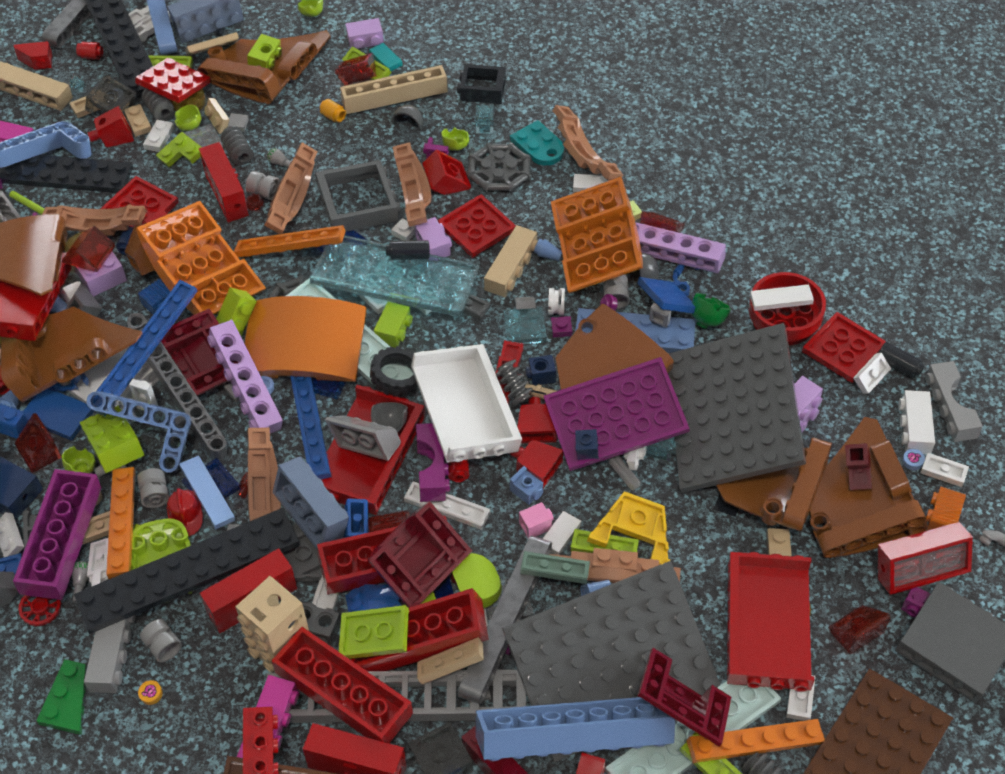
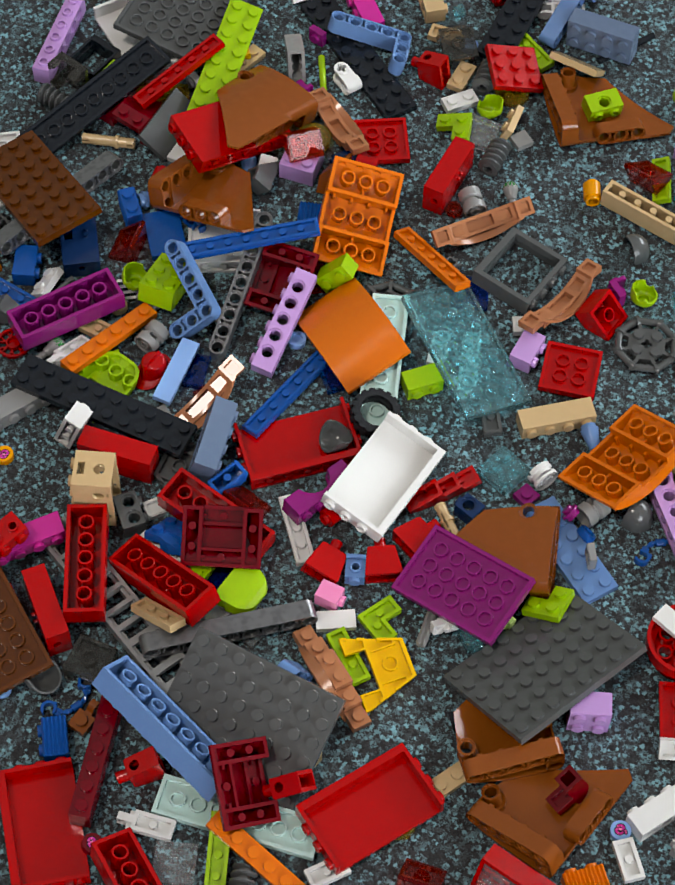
camera: 50 degrees right, 5 degrees up
white plate [129,379,158,410] -> none
light grey wheel [140,619,182,663] -> none
light grey slope [325,416,401,461] -> none
lime plate [339,605,409,659] -> none
black brick [386,240,430,260] -> none
dark grey piece [496,359,534,406] -> none
light grey tile [515,297,536,309] -> none
sand green tile [520,551,590,584] -> none
dark blue brick [575,429,599,460] -> none
blue tile [637,277,695,314] -> none
green cylinder [691,293,731,329] -> none
none -> white brick [54,401,93,449]
none -> red torso [262,768,317,800]
none -> red torso [300,539,346,584]
none -> white piece [333,62,363,95]
none -> lime plate [357,595,402,639]
none -> lime plate [521,586,575,623]
none -> blue tile [577,525,595,543]

